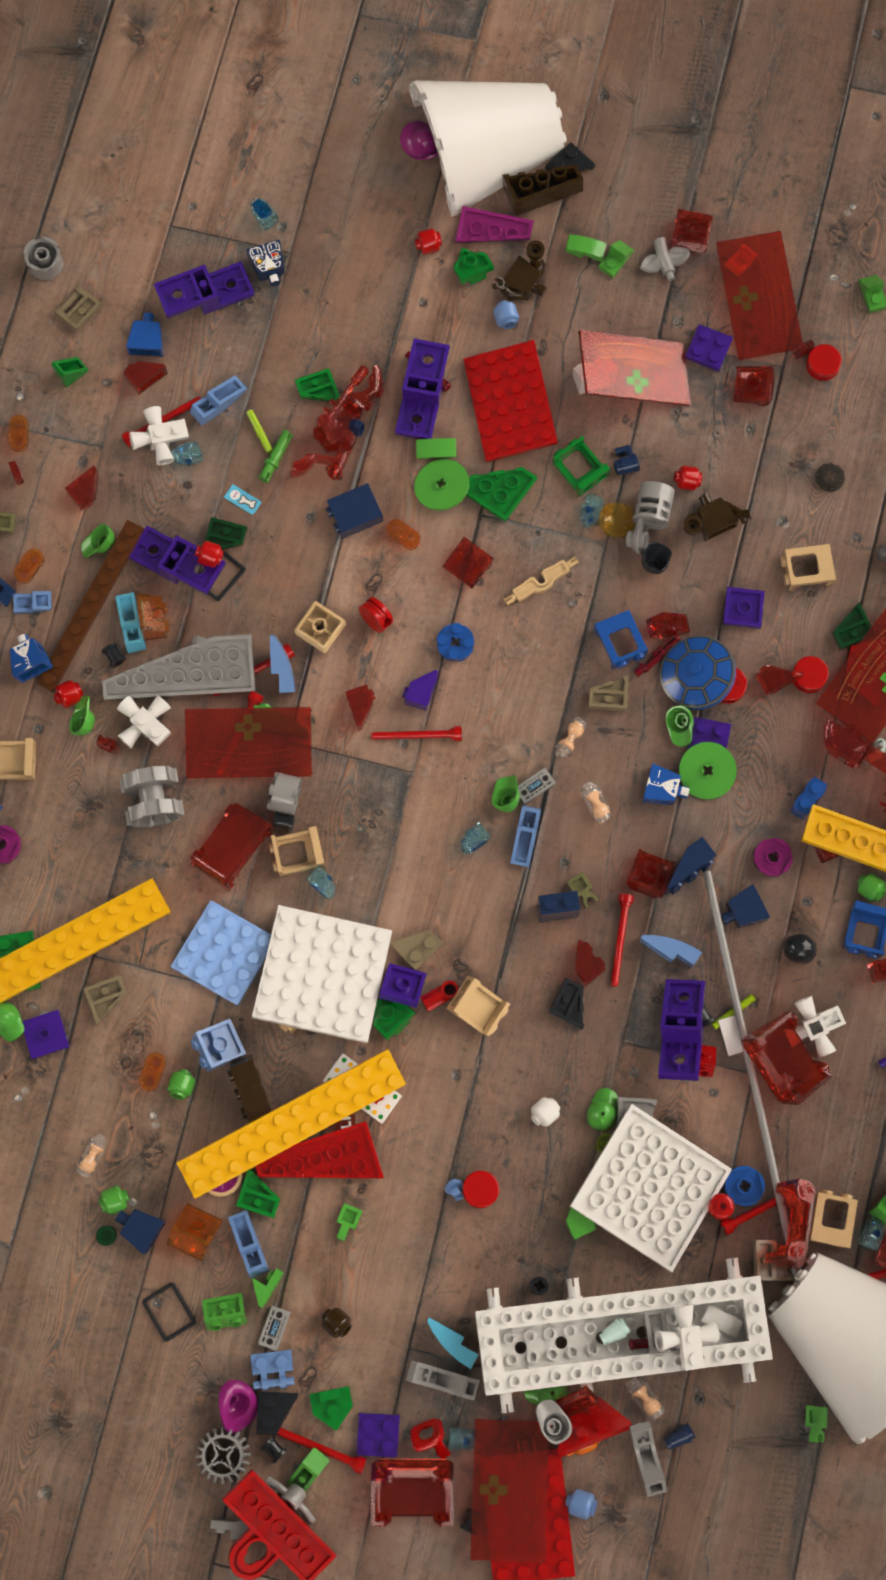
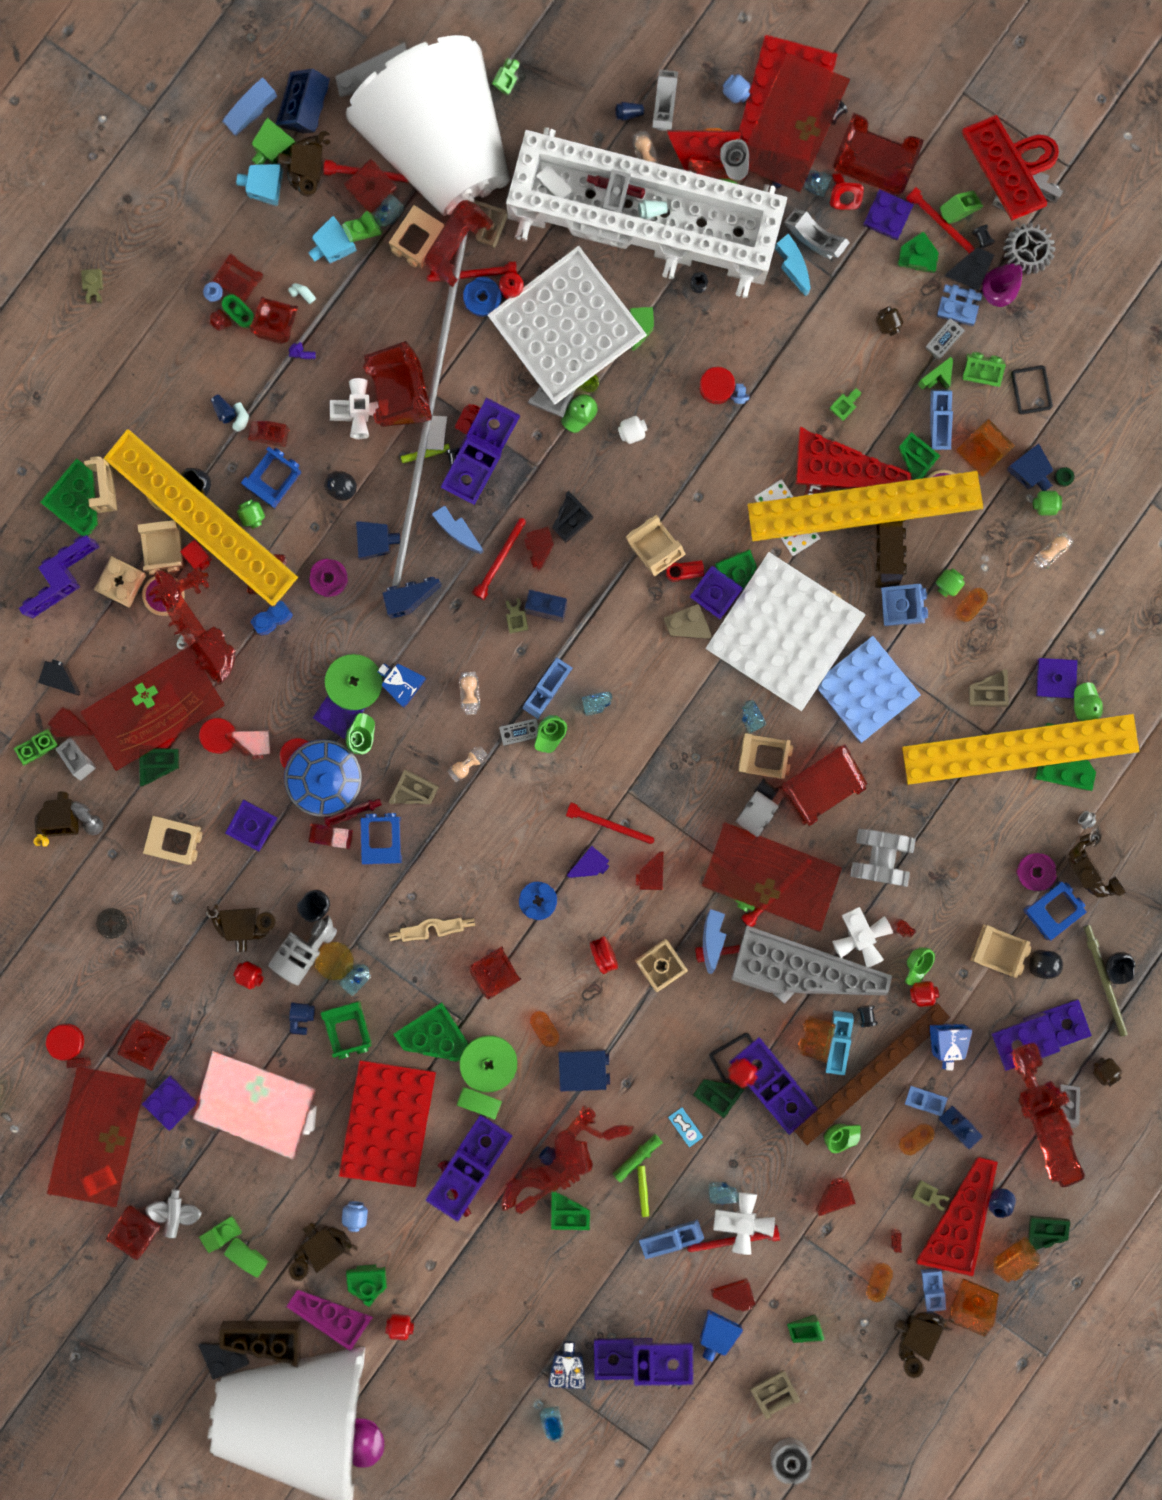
camera: 160 degrees left, 10 degrees up
light grey piece [265,1476,316,1524] -> none
clear red slope [626,849,675,898] -> none
white brick [654,1304,719,1371] -> none

